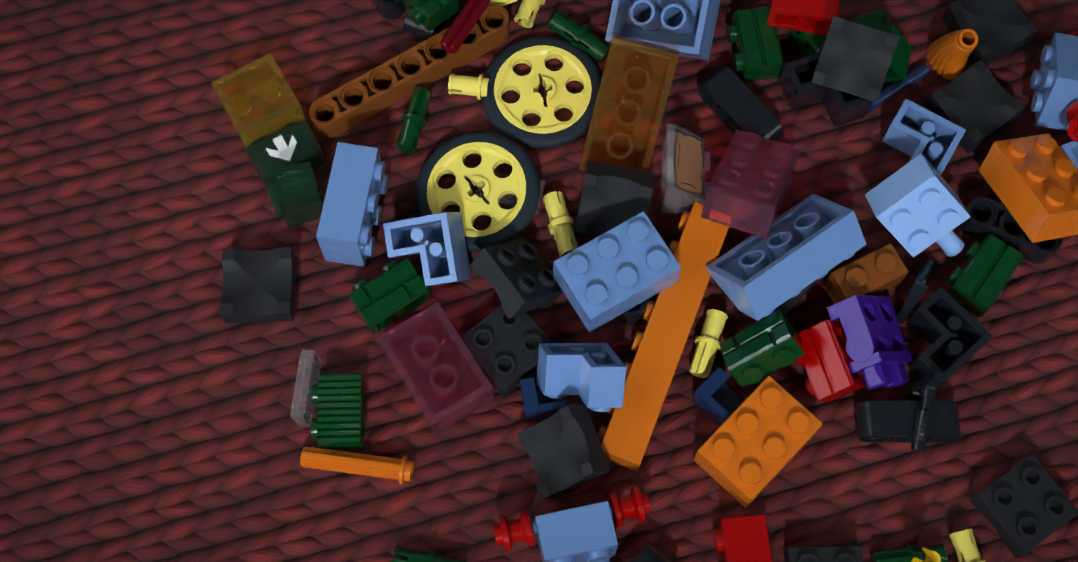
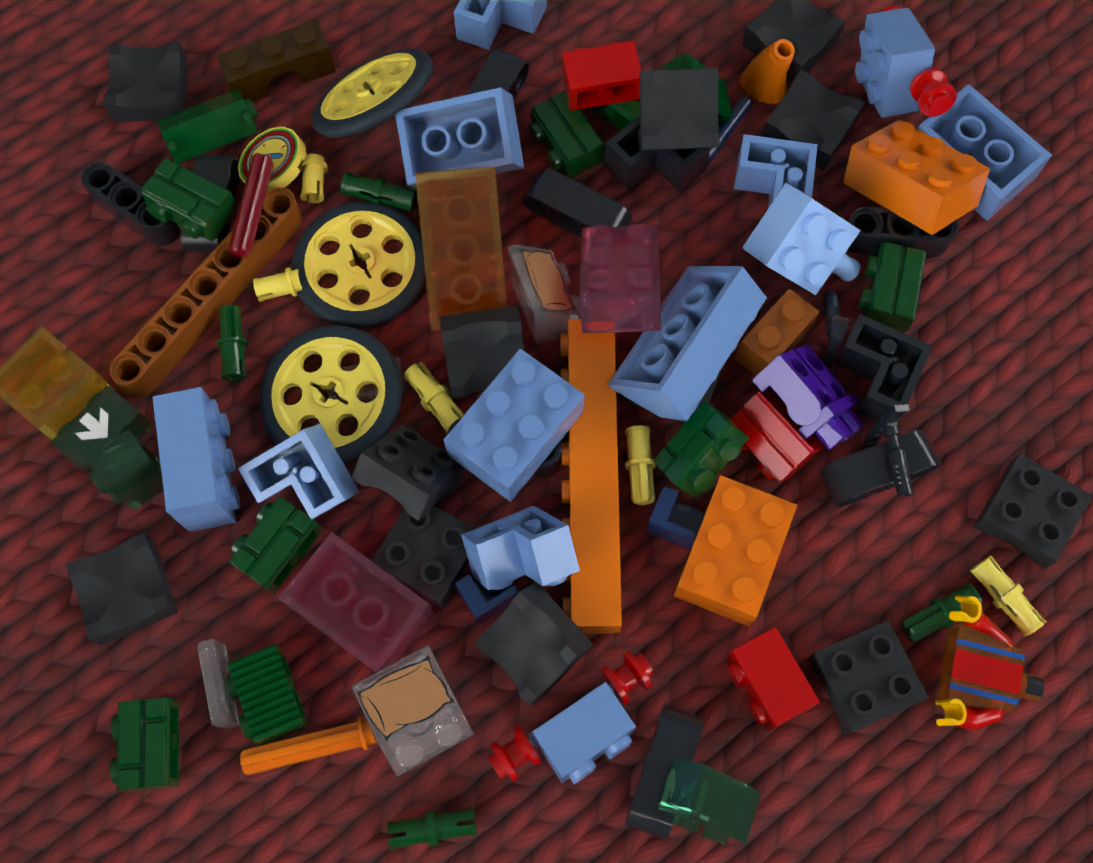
camera: 20 degrees left, 0 degrees up
none -> dark green brick [110,697,179,792]
none -> slope [351,645,474,777]

